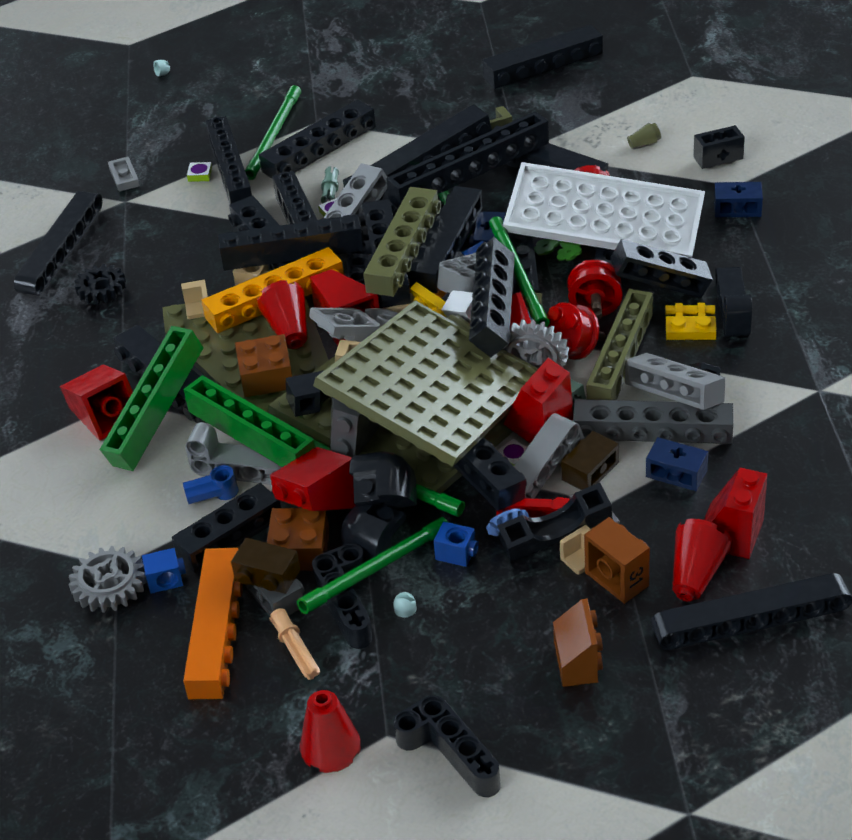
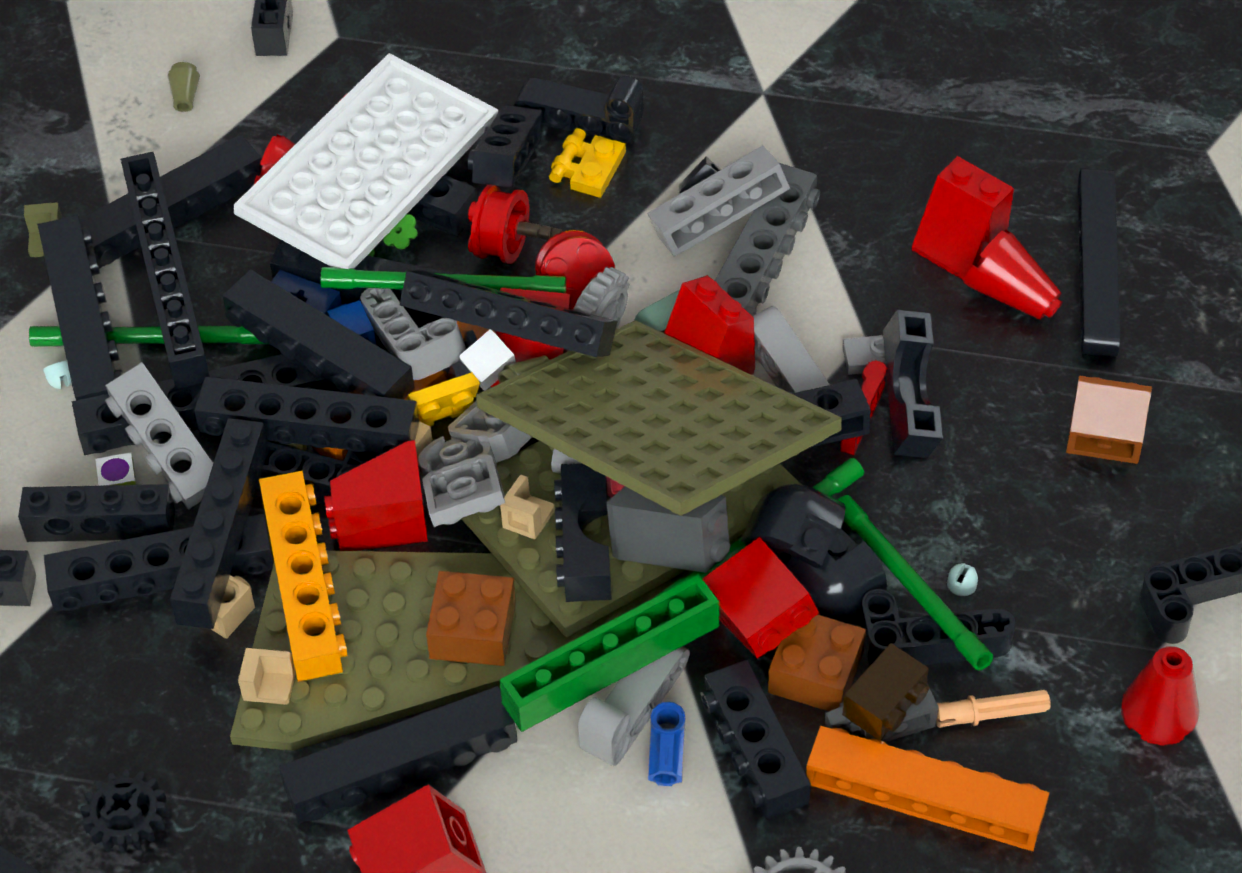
camera: 75 degrees left, 10 degrees up
green brick [99,326,204,471] -> none
blue brick [142,548,186,594] -> none
red cone [257,280,307,349] -> none
sand green pin [321,166,339,204] -> none
olive brick [364,187,441,297] -> none
blue brick [434,521,479,567] -> none
medium blue gear [486,508,529,536] -> none
dark brown brick [560,431,619,490] -> none
tan panel [560,525,591,575] -> none
dark orange brick [584,517,650,604] -> none
olive brick [586,289,653,400] -> none
dark blue brick [646,437,708,492] -> none
dark blue brick [714,182,763,217] -> none

